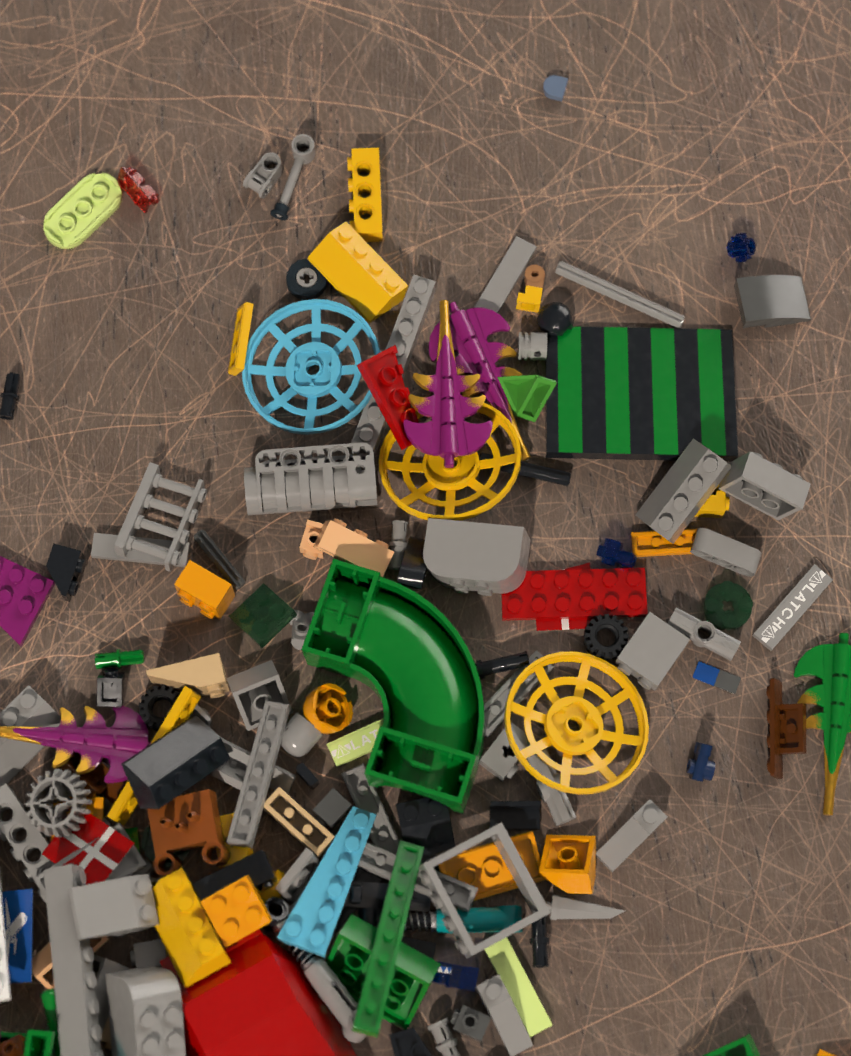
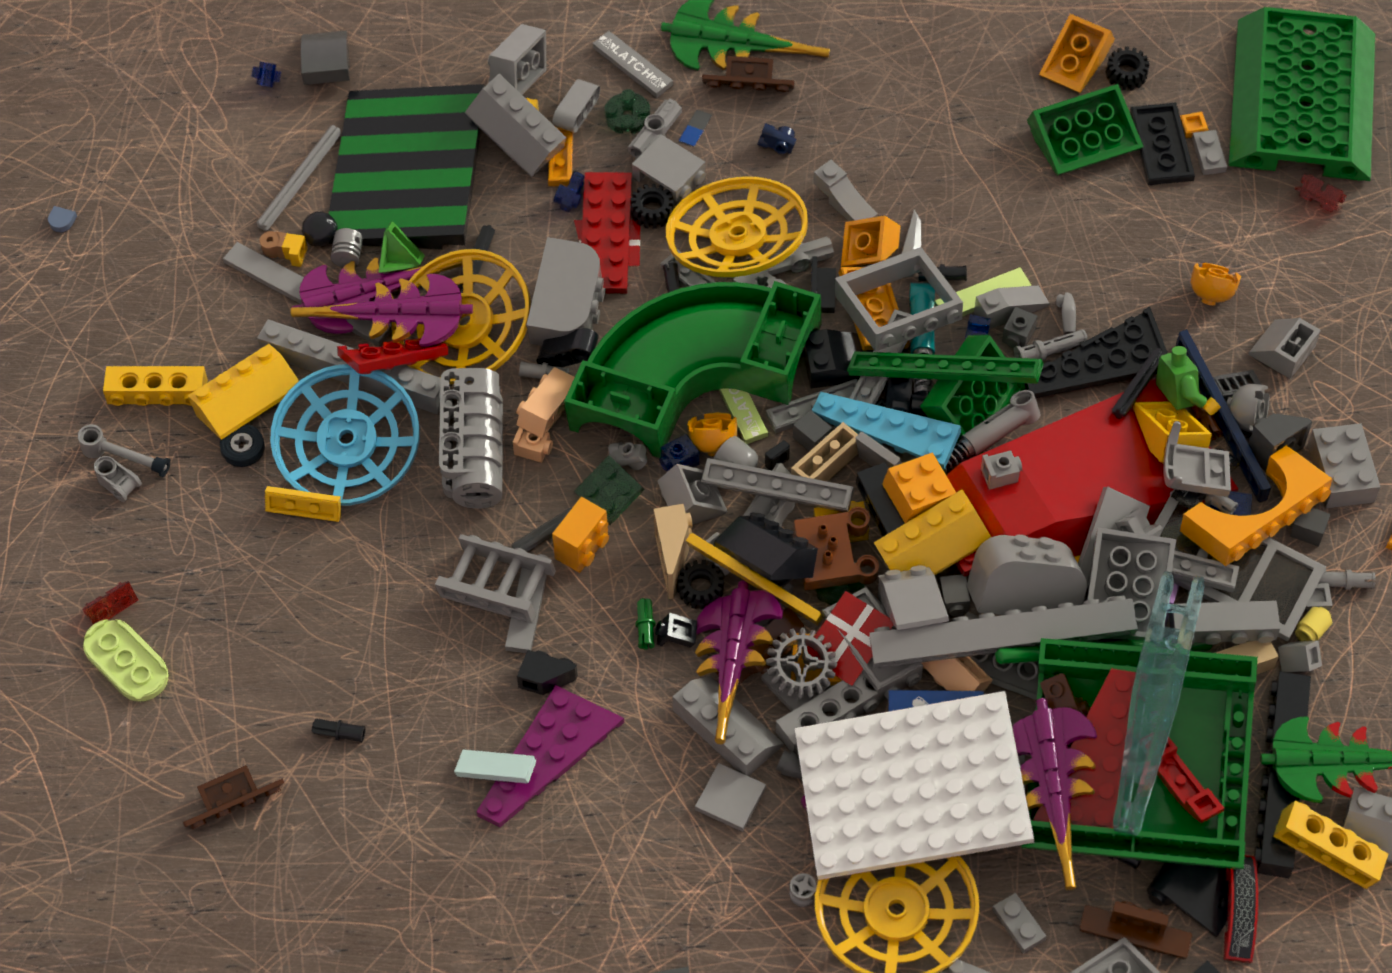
camera: 85 degrees left, 15 degrees down
none -> clear blue brick [659,434,700,471]
none -> light grey brick [981,451,1022,489]

